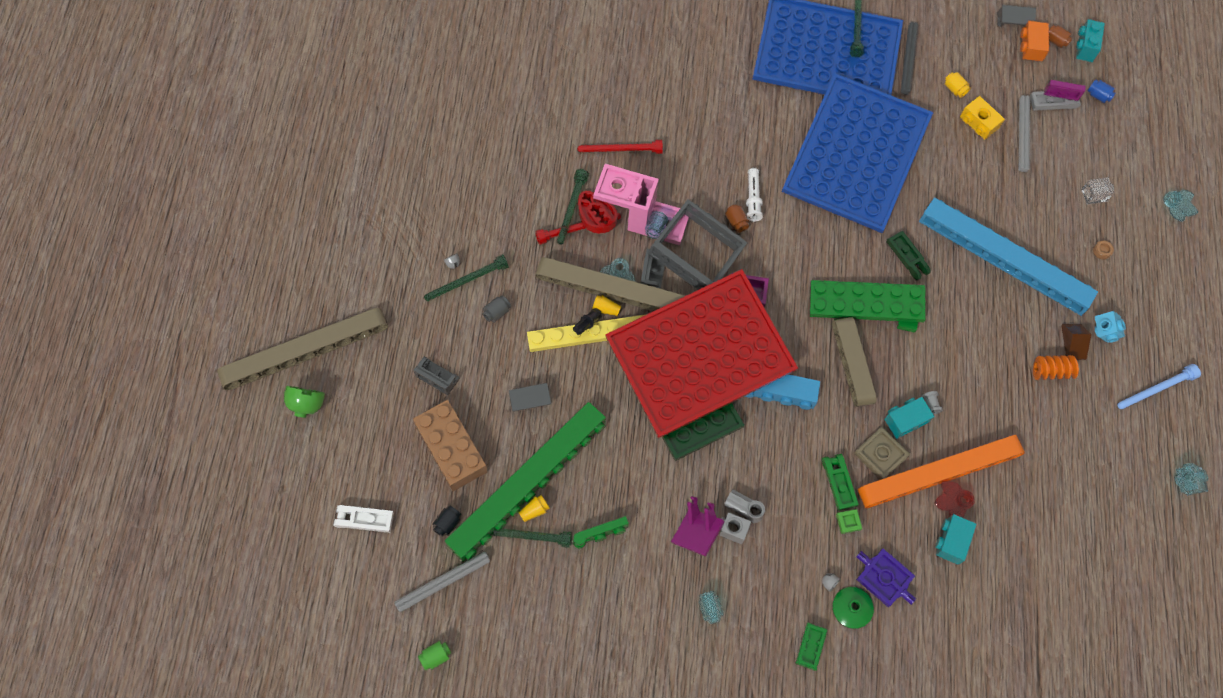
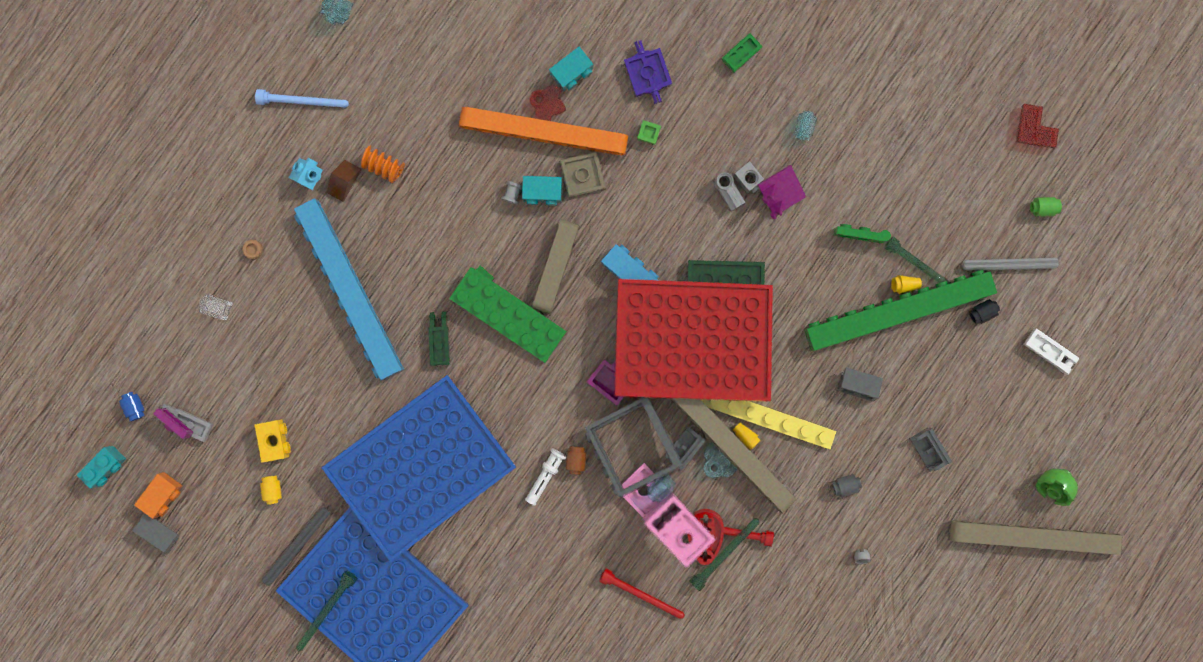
camera: 150 degrees left, 20 degrees up
medium nougat brick [413,400,488,492] -> none
clear green piece [424,254,509,301] -> none
black axle [573,308,602,335] -> none
green plate [822,454,859,511] -> none
light grey hinge [822,573,840,592] -> none
green dish [832,587,874,629] -> none
light grey axle [1019,95,1030,172] -> none
dark orange brick [1049,25,1073,49] -> none
clear light blue plate [1163,190,1198,222] -> none

